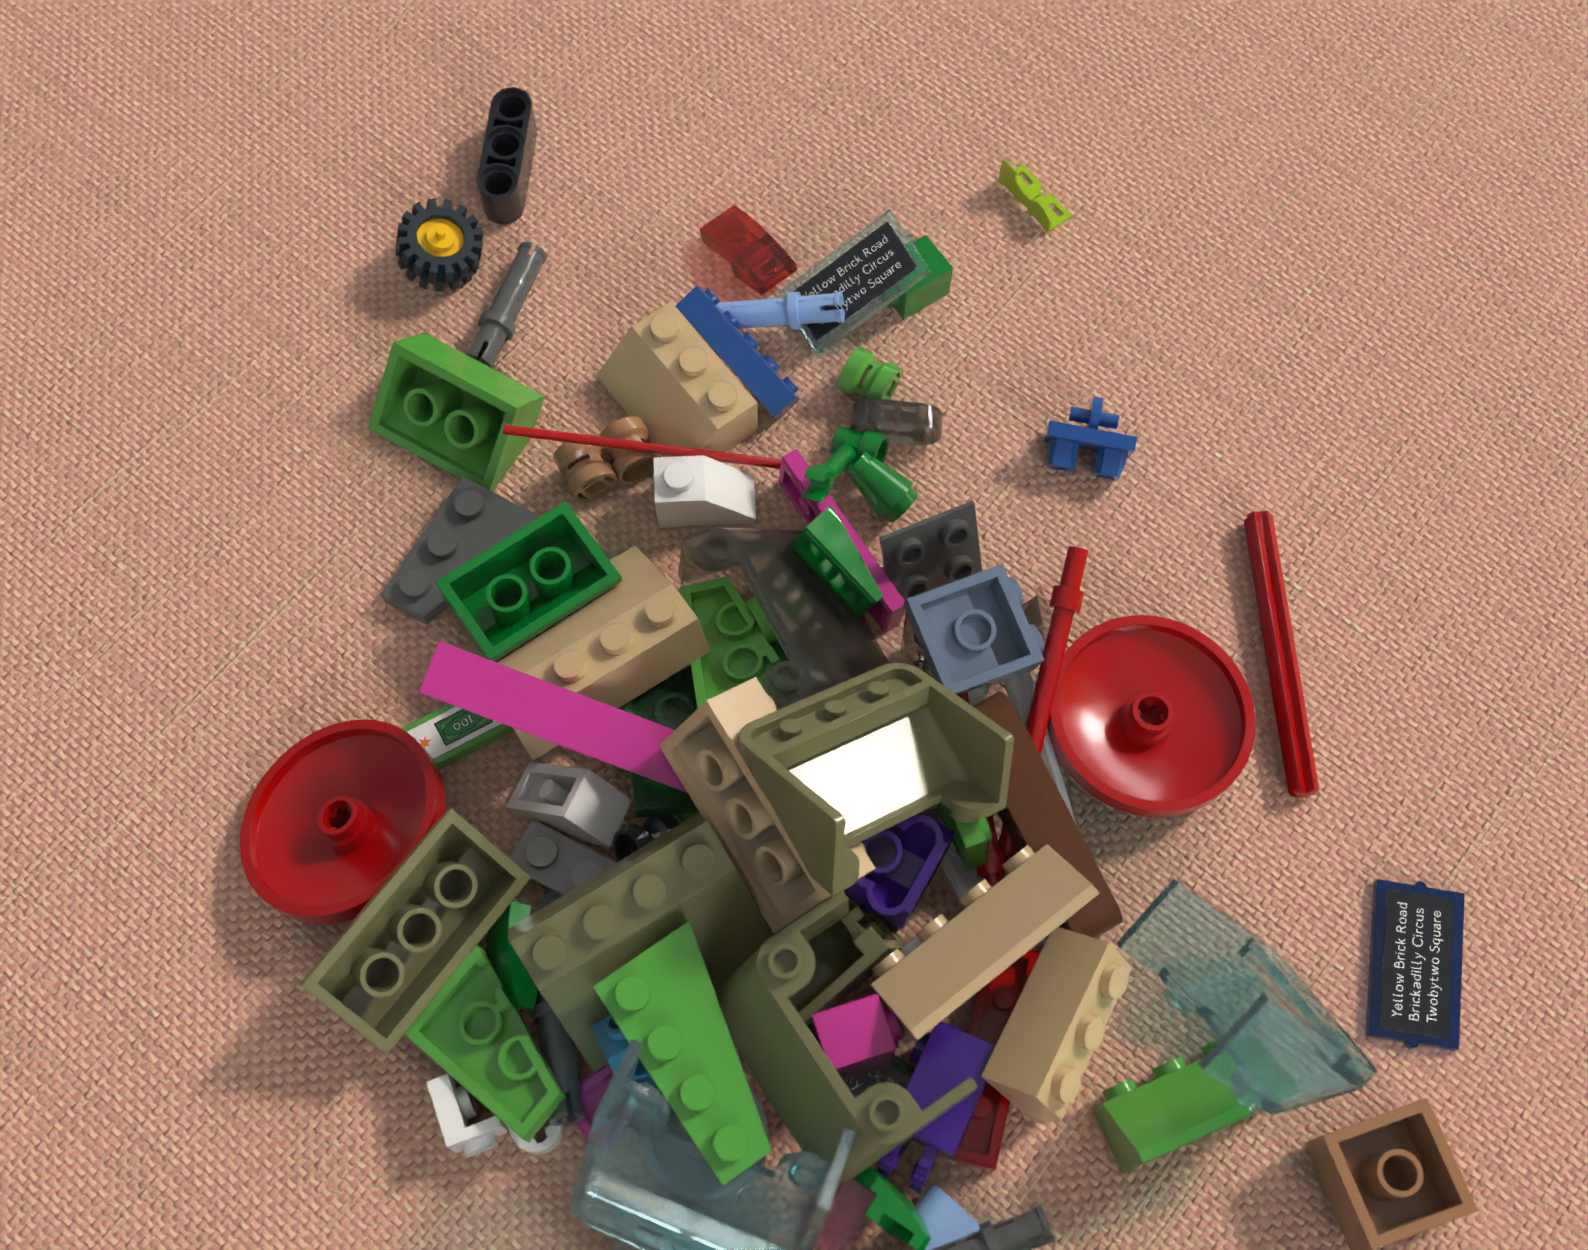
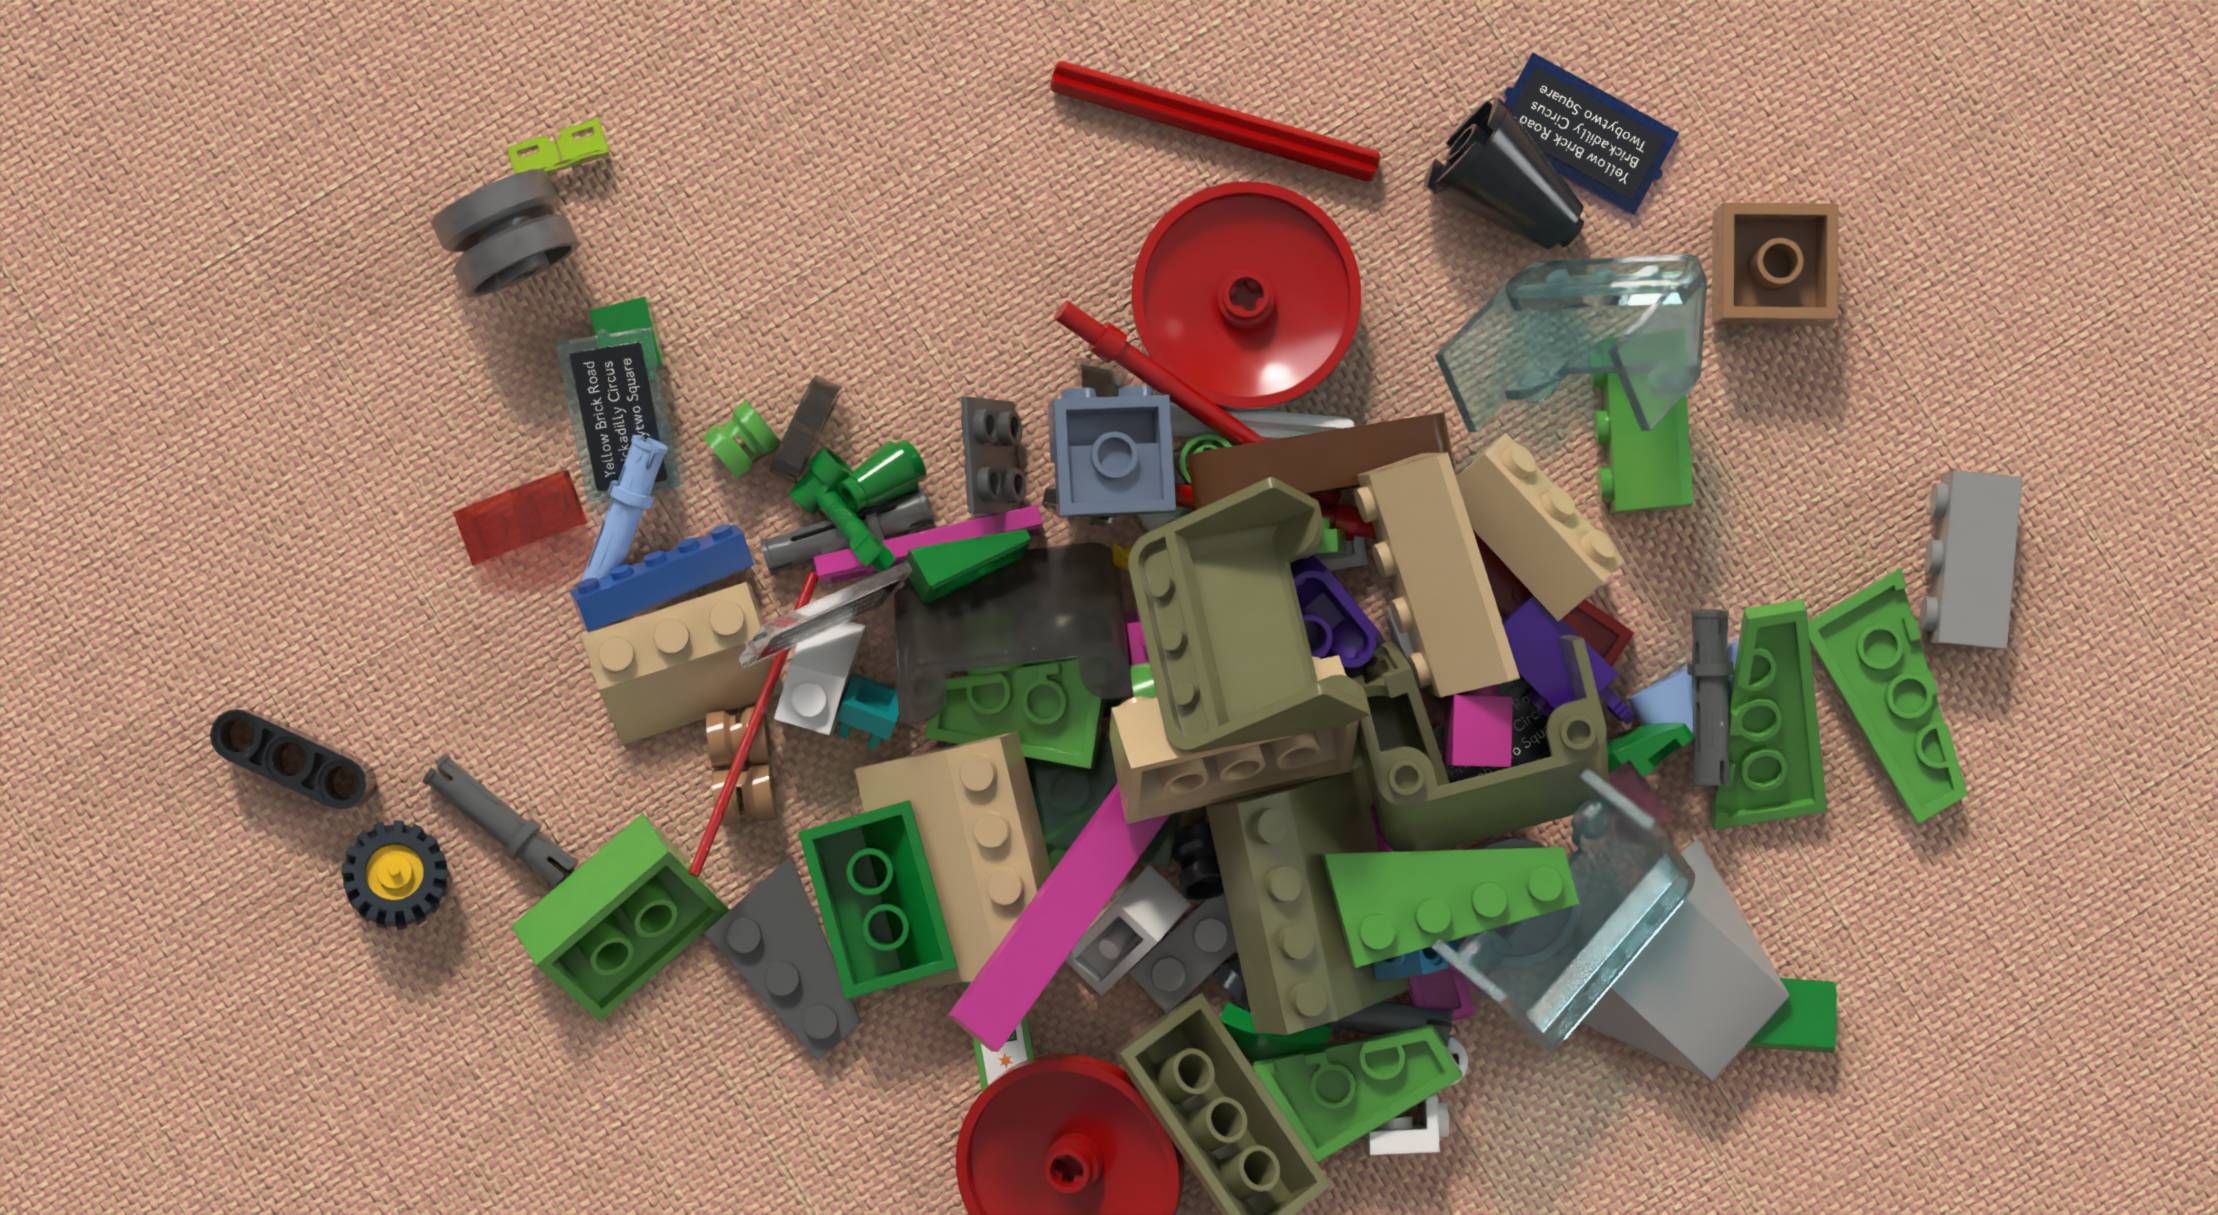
camera: 70 degrees left, 20 degrees up
blue hips [1043,396,1137,480] -> none
none -> flat silver wheel [430,169,581,298]
none -> piece [738,561,913,668]
none -> dark grey pin [761,489,935,575]
none -> teal tile [835,673,906,750]
none -> black cone [1424,97,1584,250]

